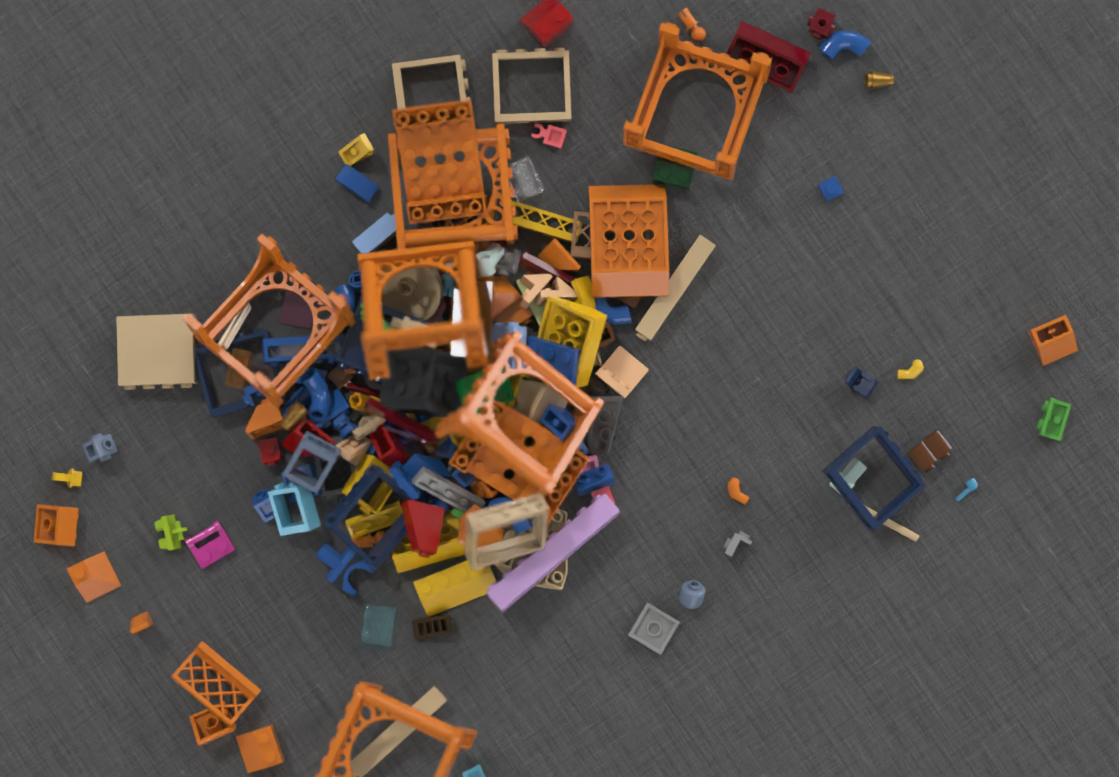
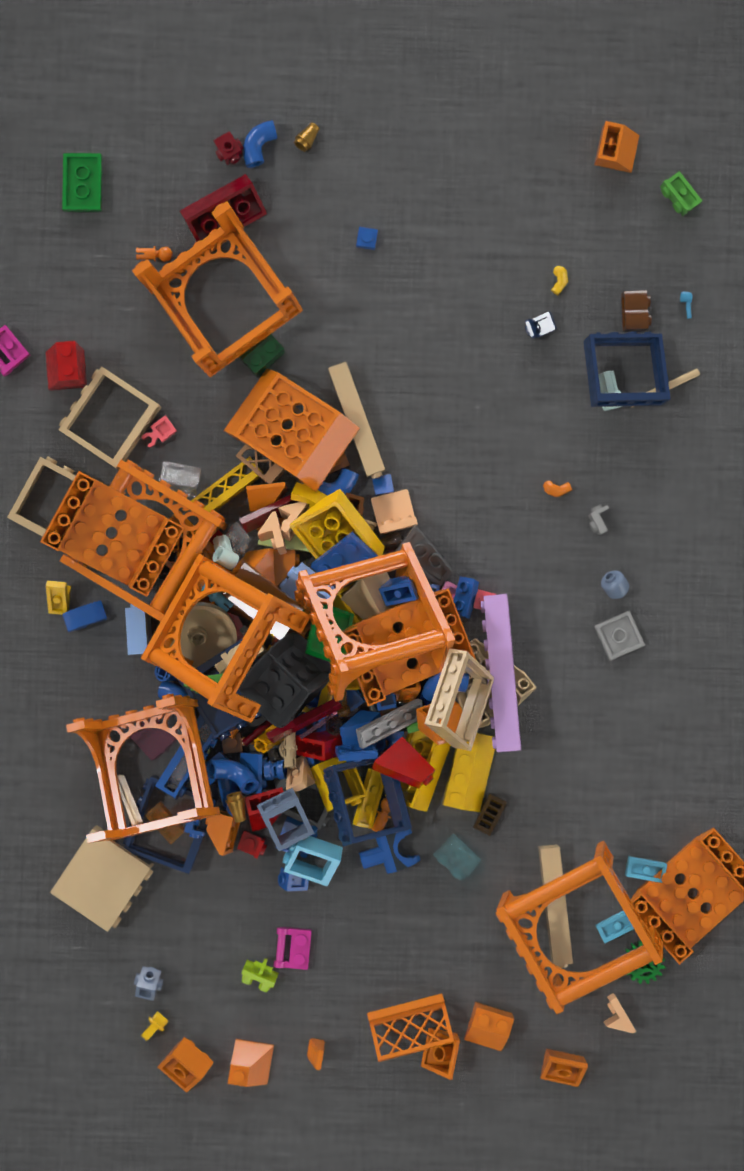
camera: 55 degrees left, 0 degrees up
none -> blue slope [372,474,394,496]

